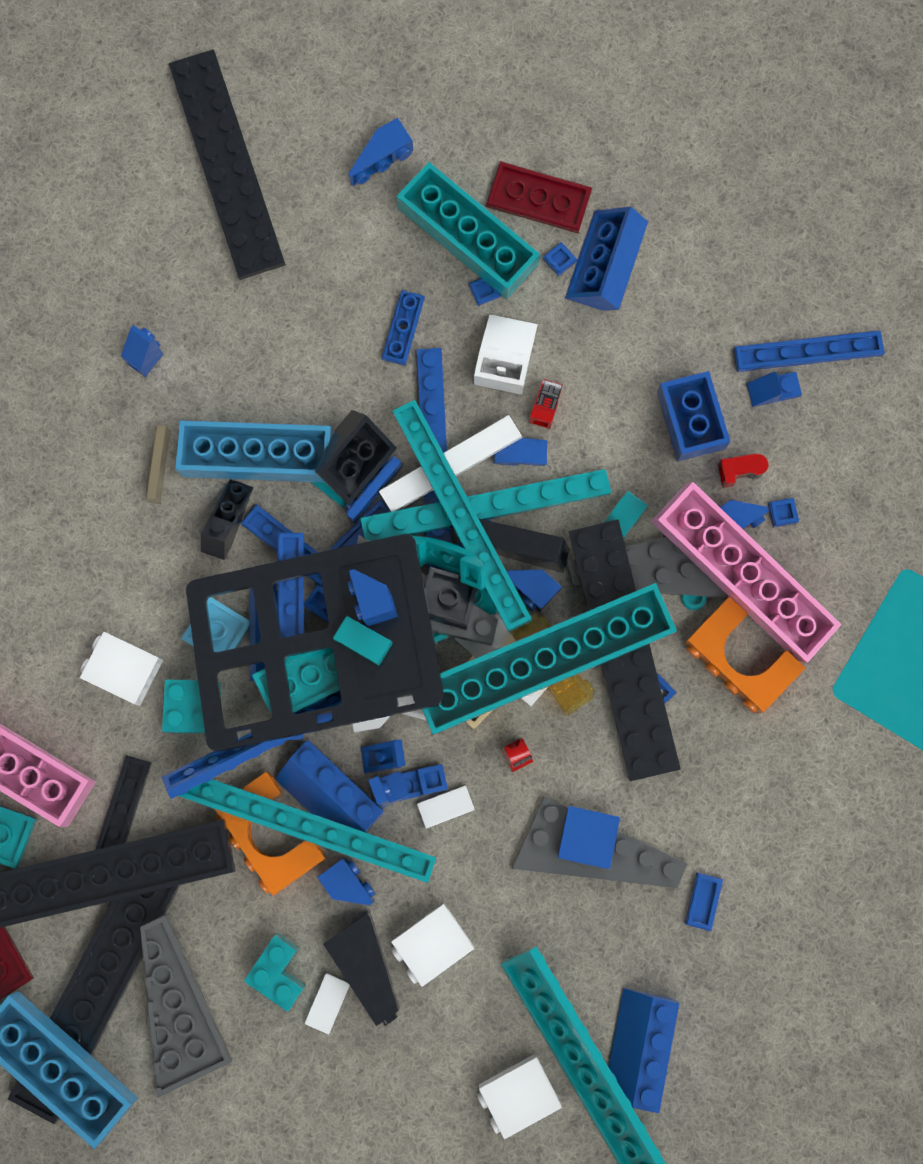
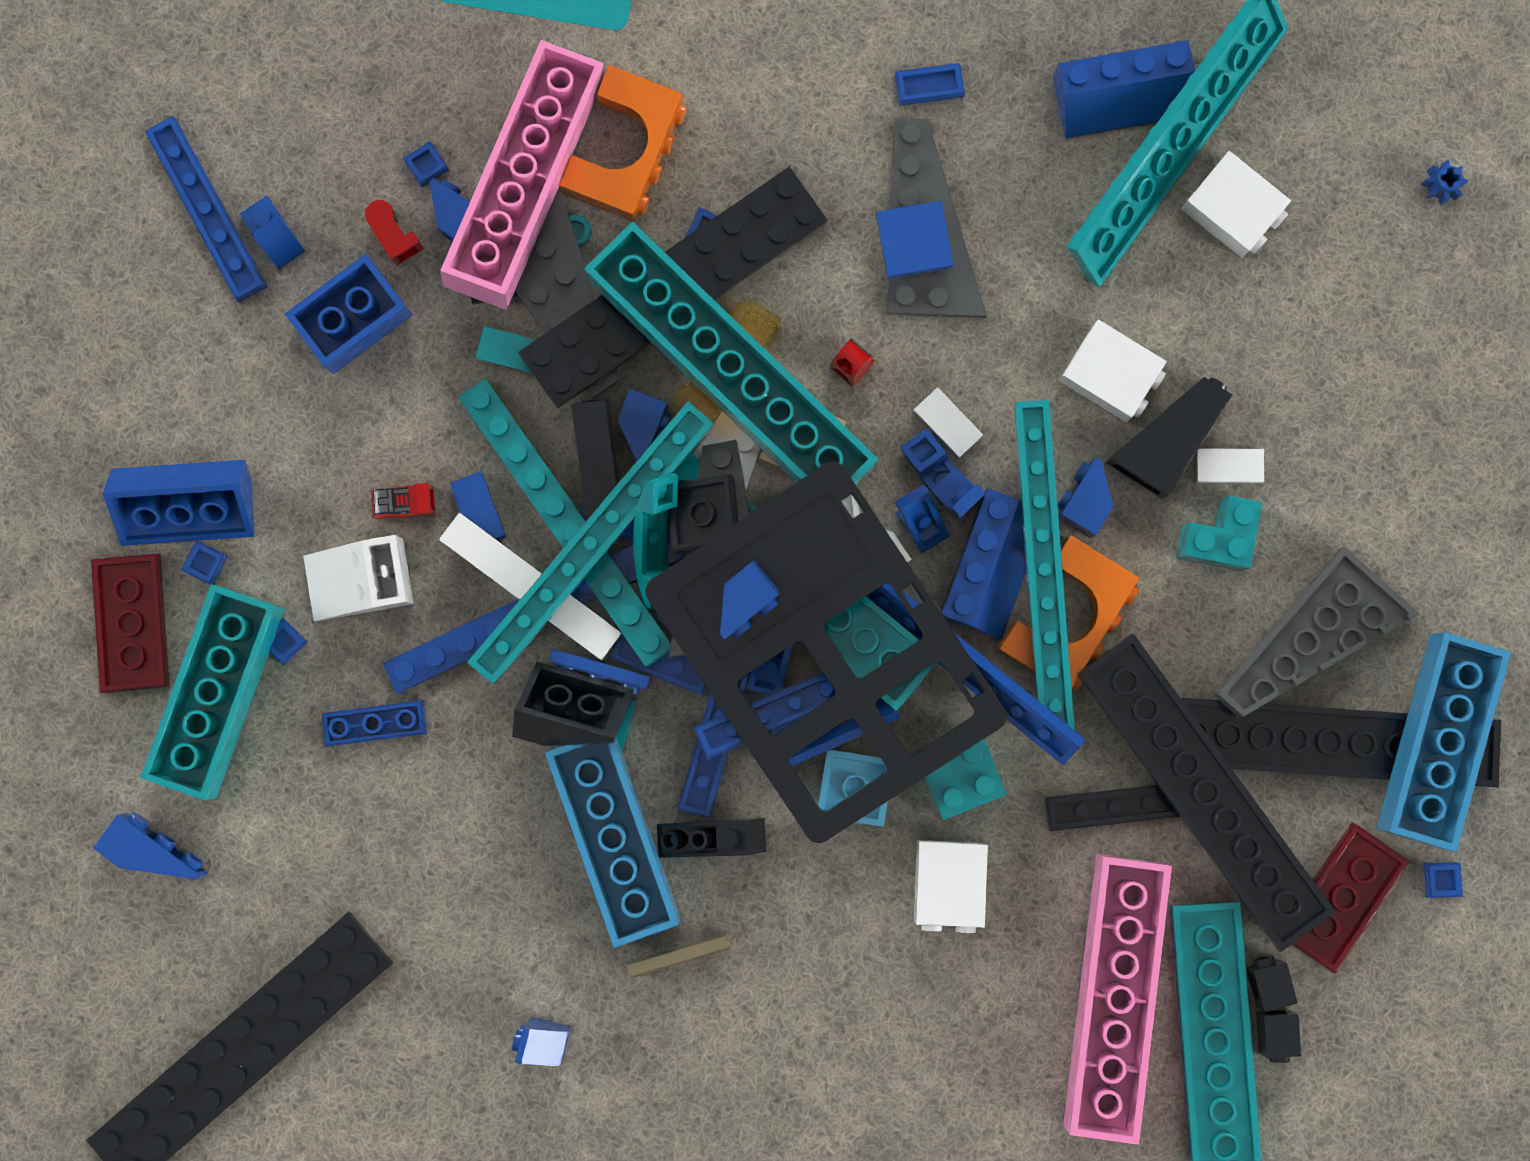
camera: 115 degrees left, 5 degrees up
teal tile [333,616,393,666] -> none

